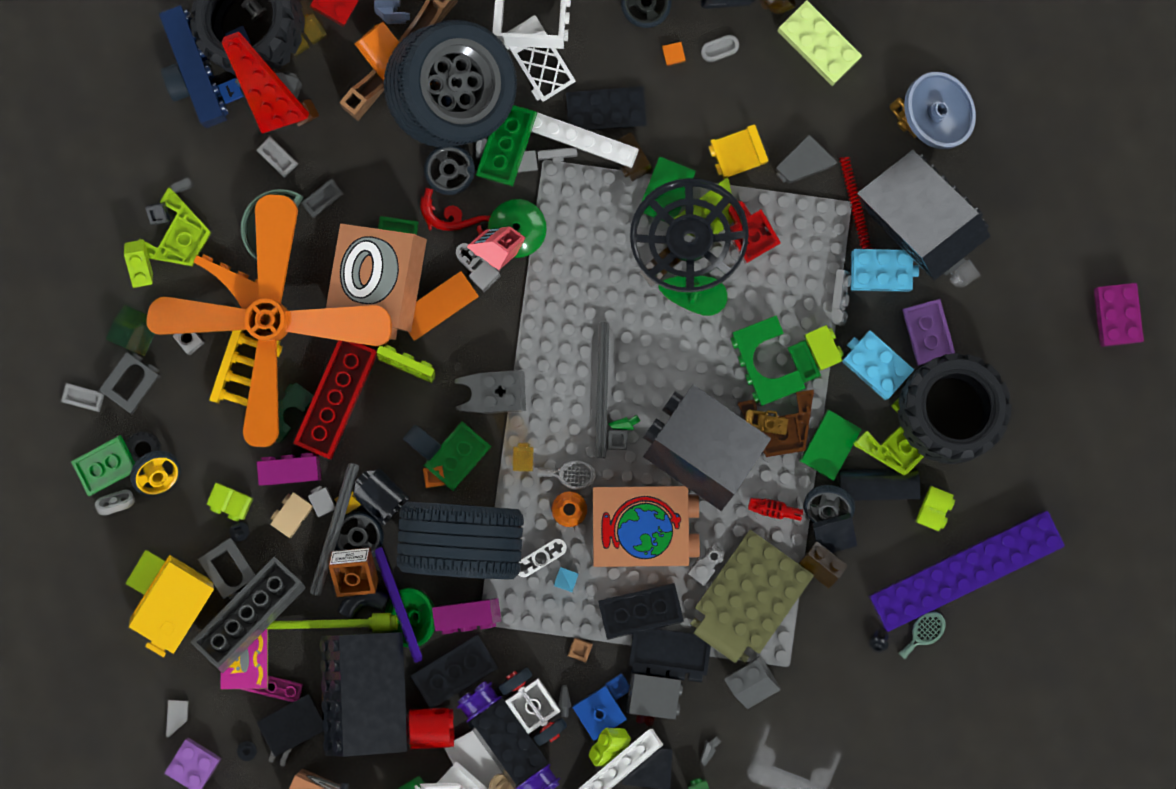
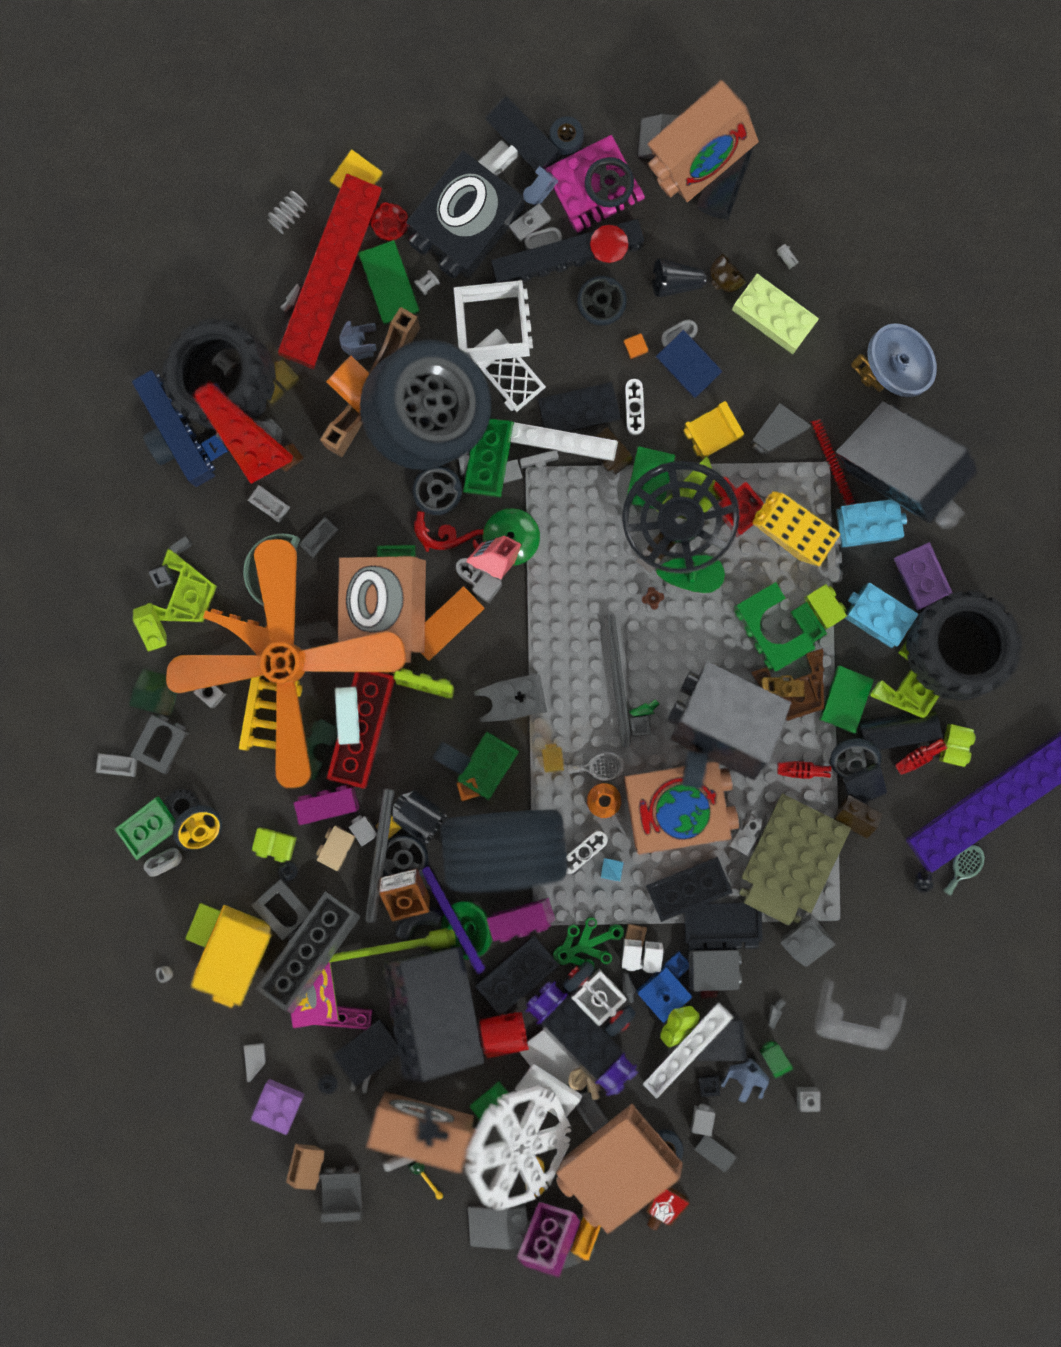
camera: 10 degrees left, 0 degrees up
none -> light grey hinge [156,966,173,983]
none -> light aqua beam [336,687,360,744]
none -> green plant [553,916,624,967]
none -> white piece [622,939,663,973]
none -> white beam [625,379,644,435]
none -> copper plate [642,587,664,610]
none -> dark blue tile [655,329,722,398]
none -> black wheel [682,751,708,789]
none -> yellow slope [752,491,840,567]
none -> red hinge [895,738,948,775]

